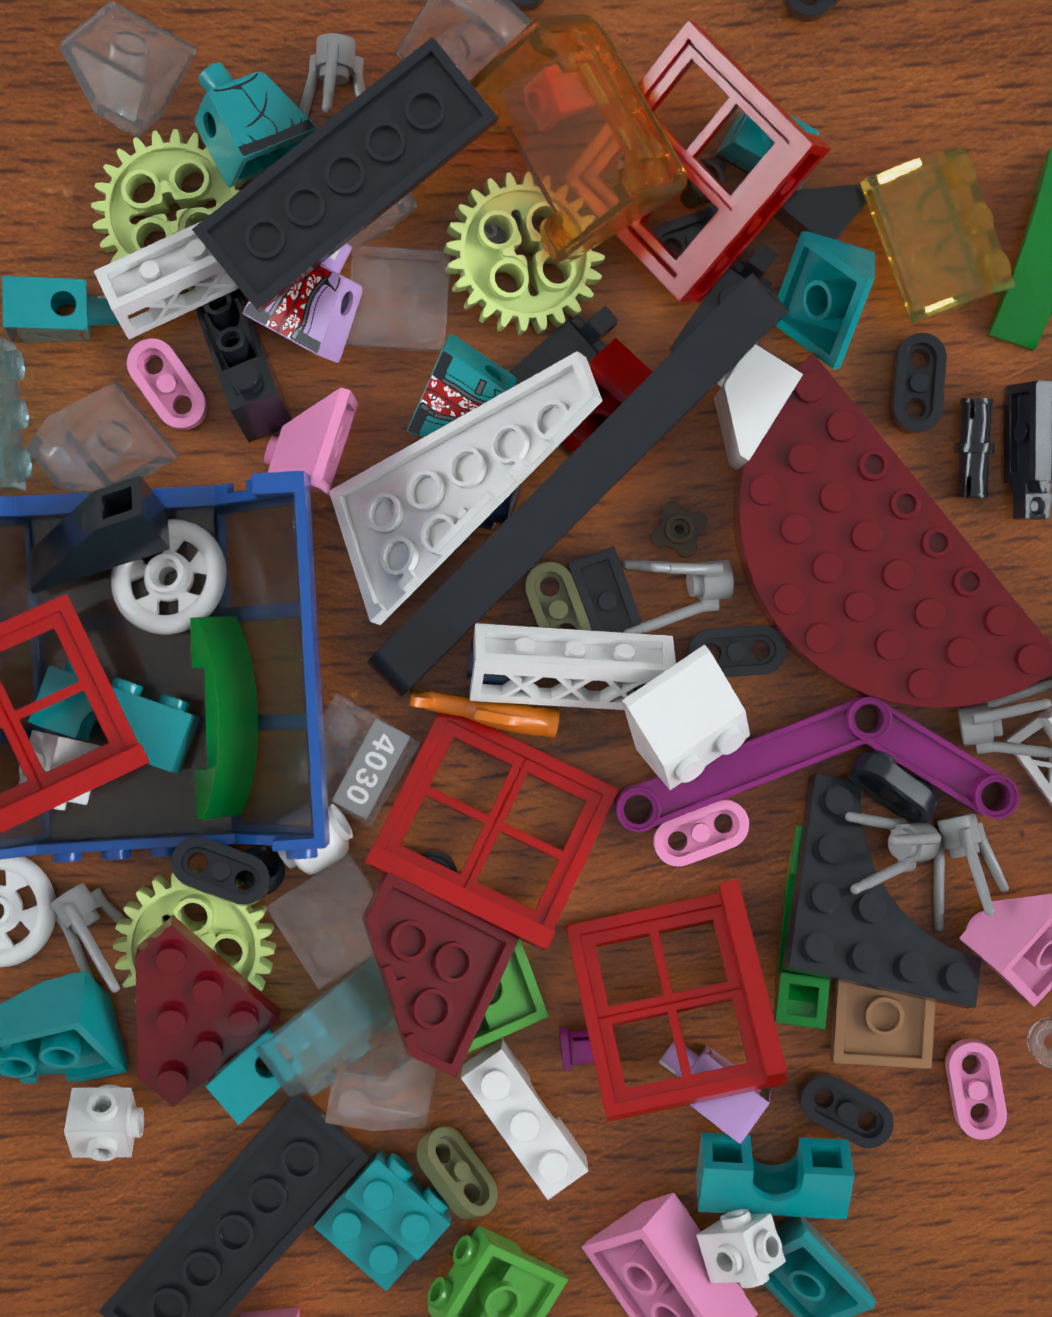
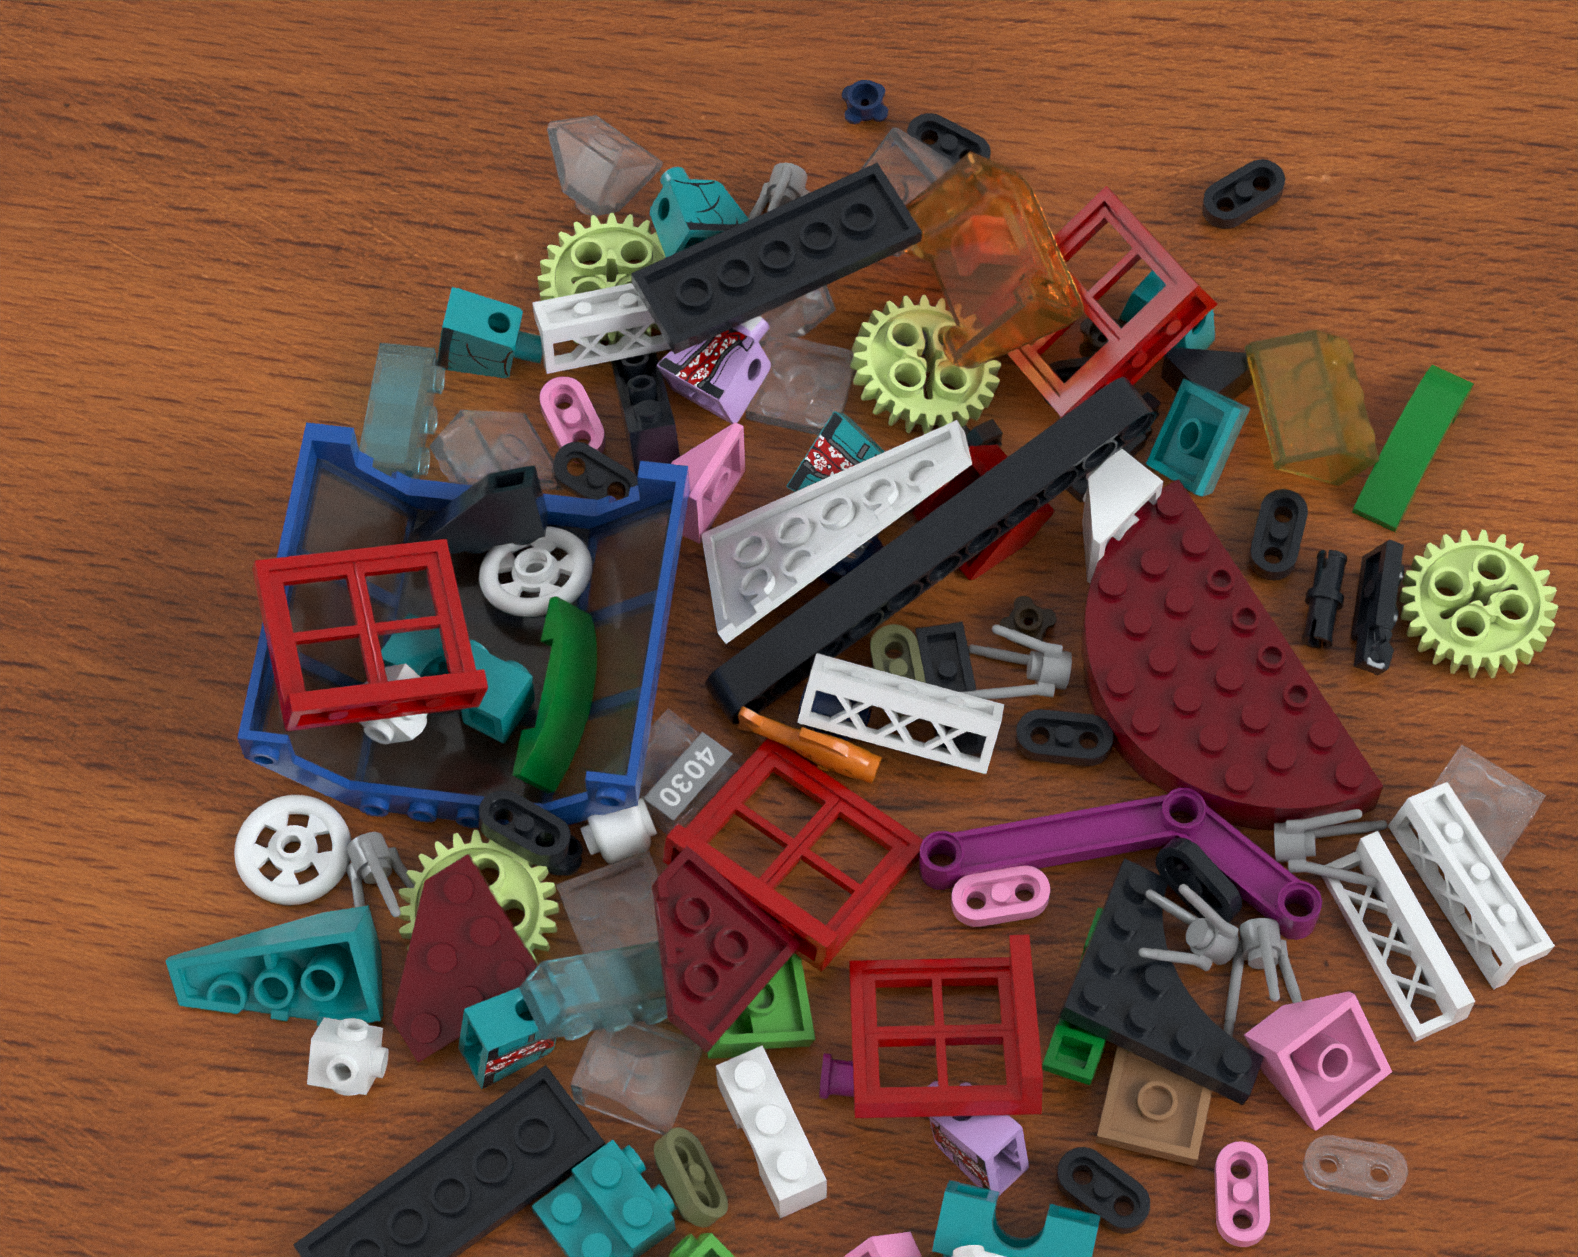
camera: 15 degrees right, 25 degrees down
white slope [622,645,750,790] -> none
none -> black plate [552,442,638,501]

